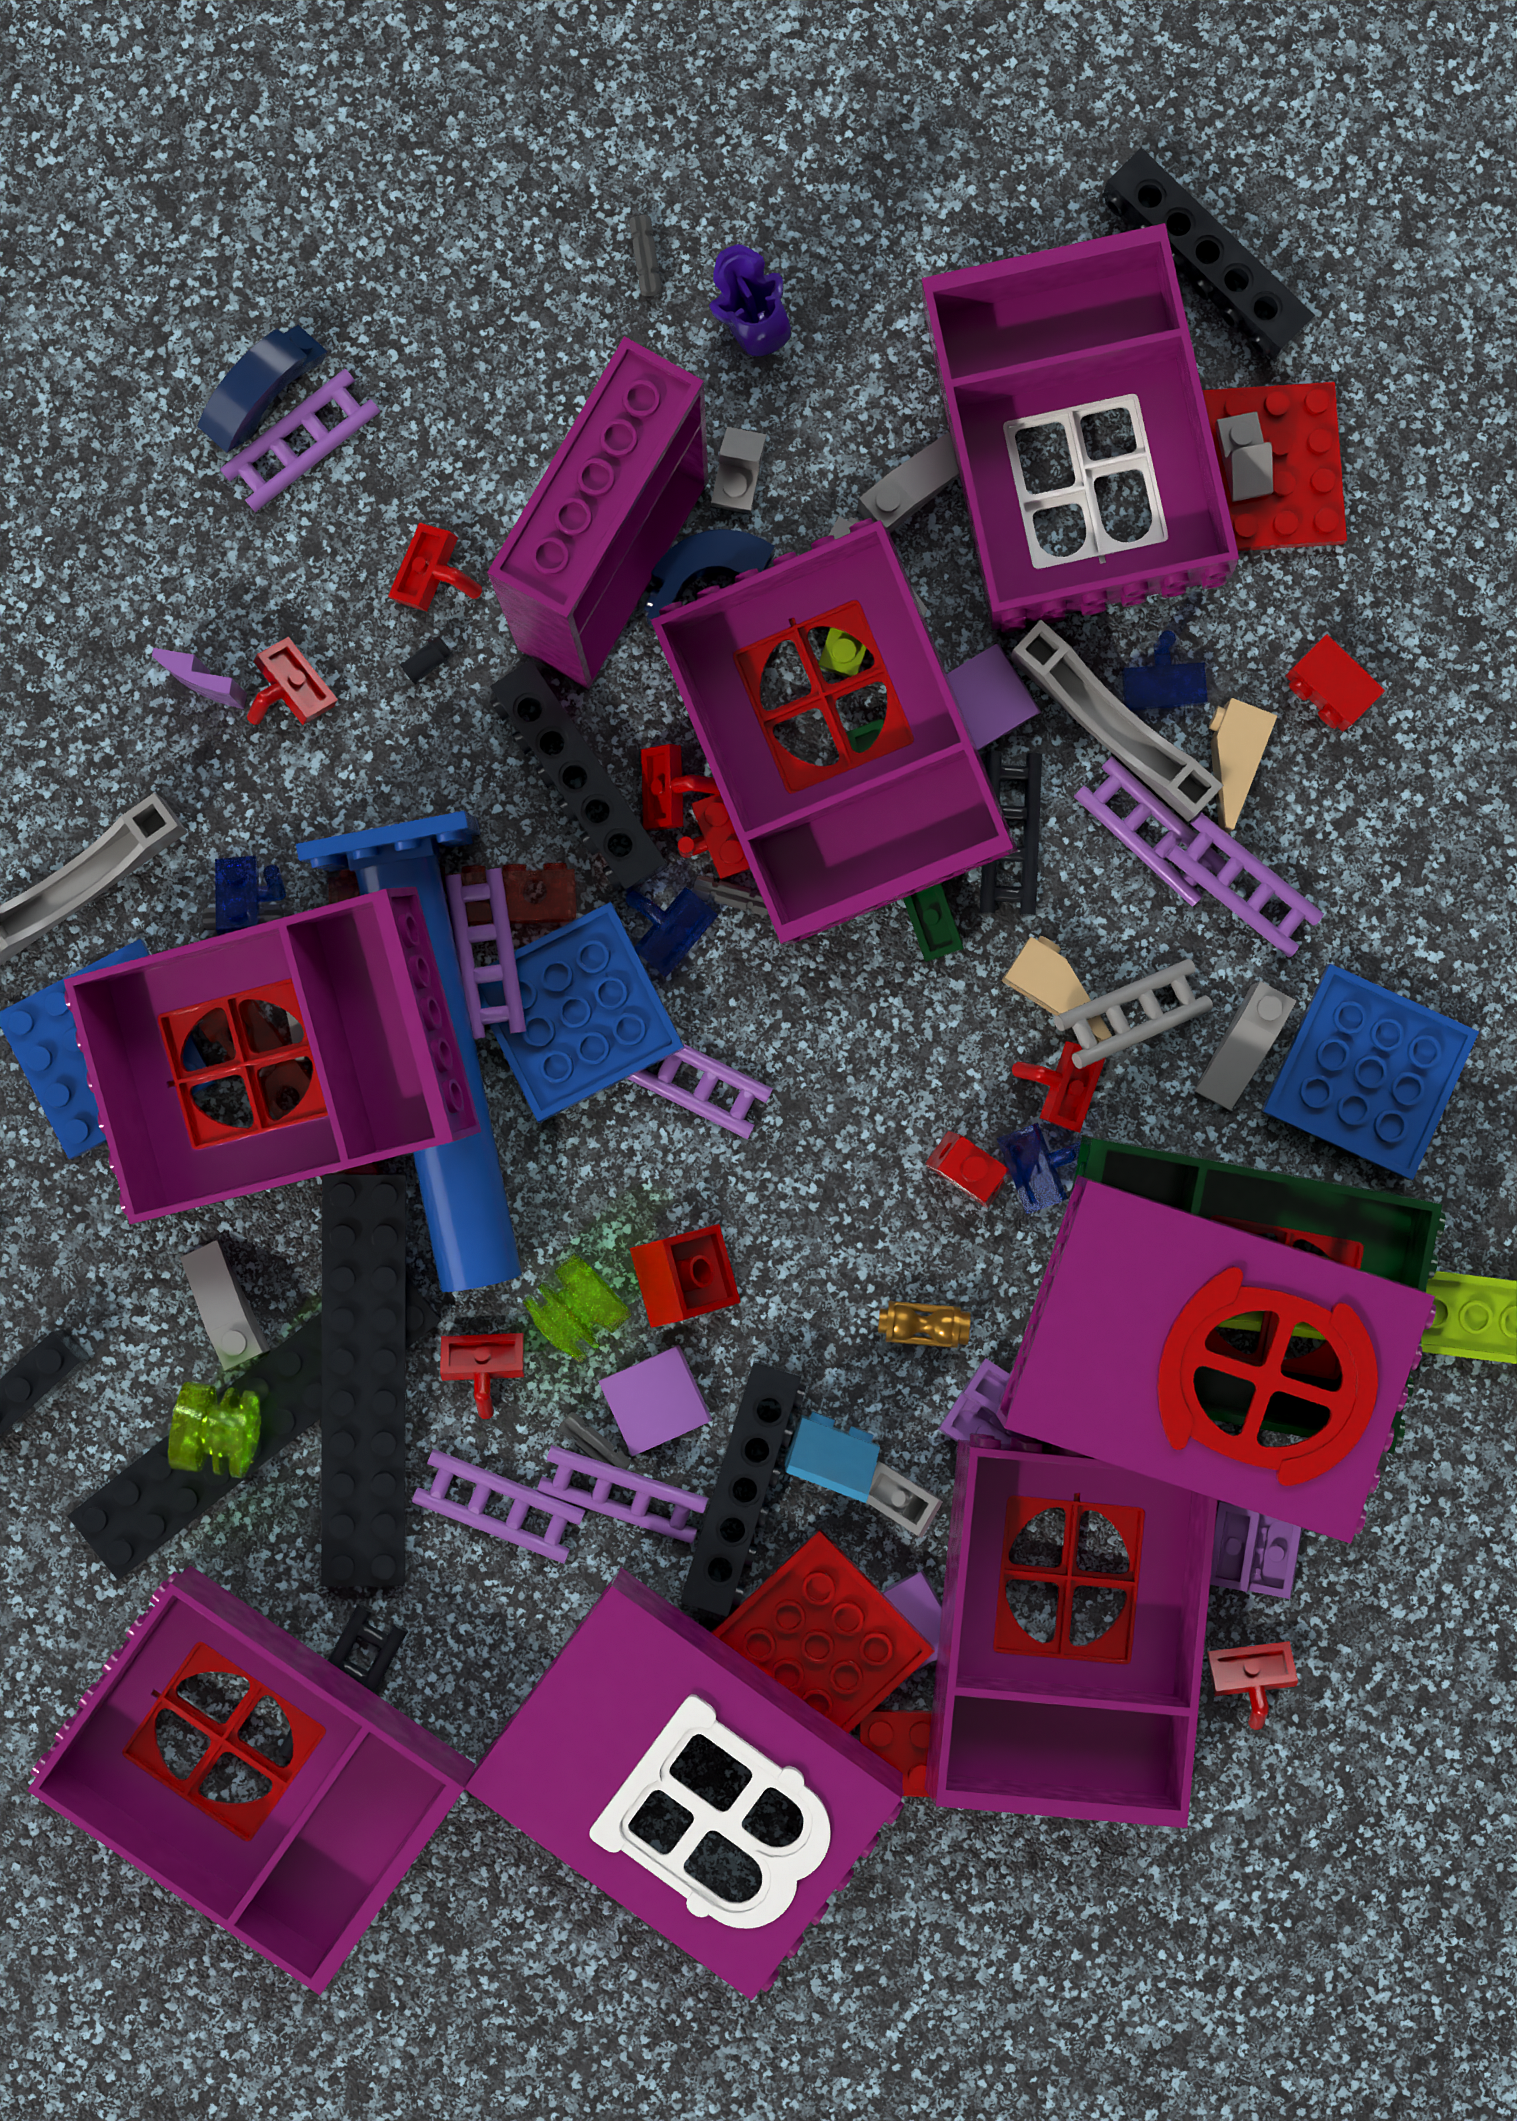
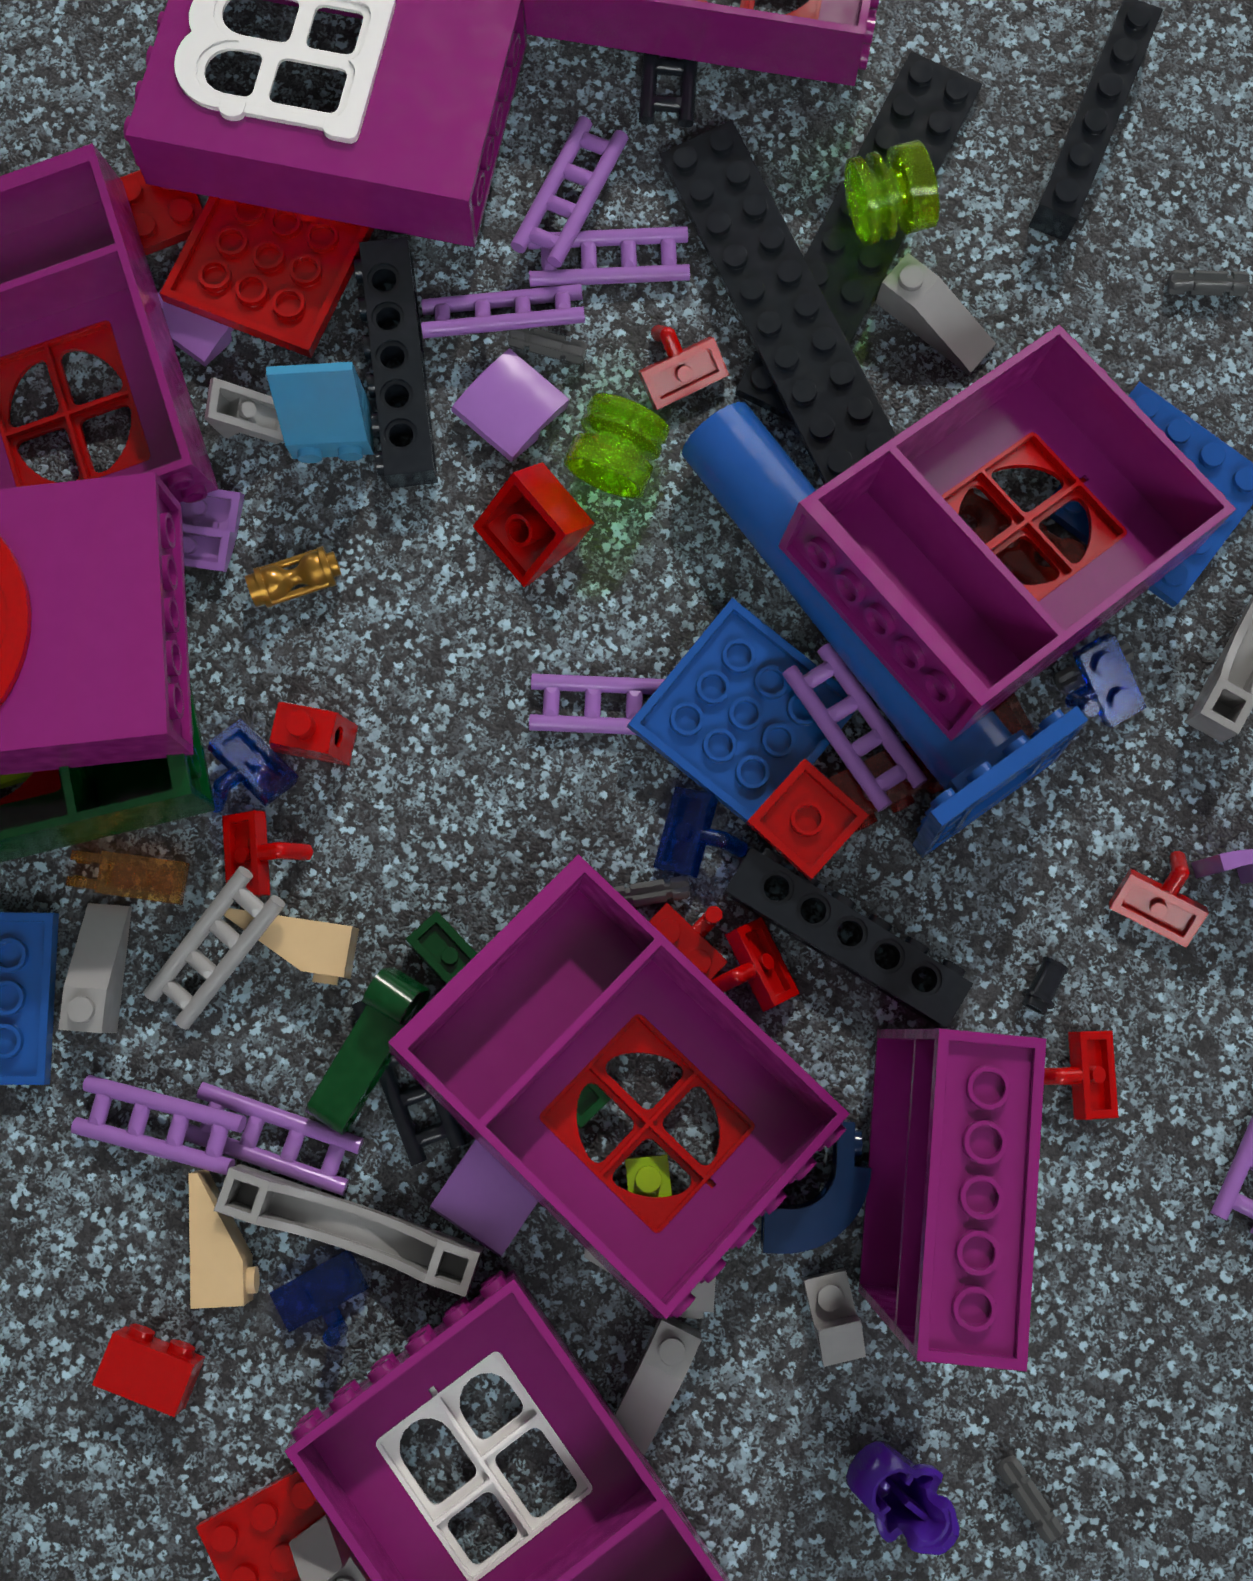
camera: 165 degrees right, 5 degrees down
none -> clear orange hinge [66,850,190,905]
none -> dark green beam [305,967,431,1135]
none -> medium lavender bar [511,116,629,268]
none -> red plate [746,758,869,881]

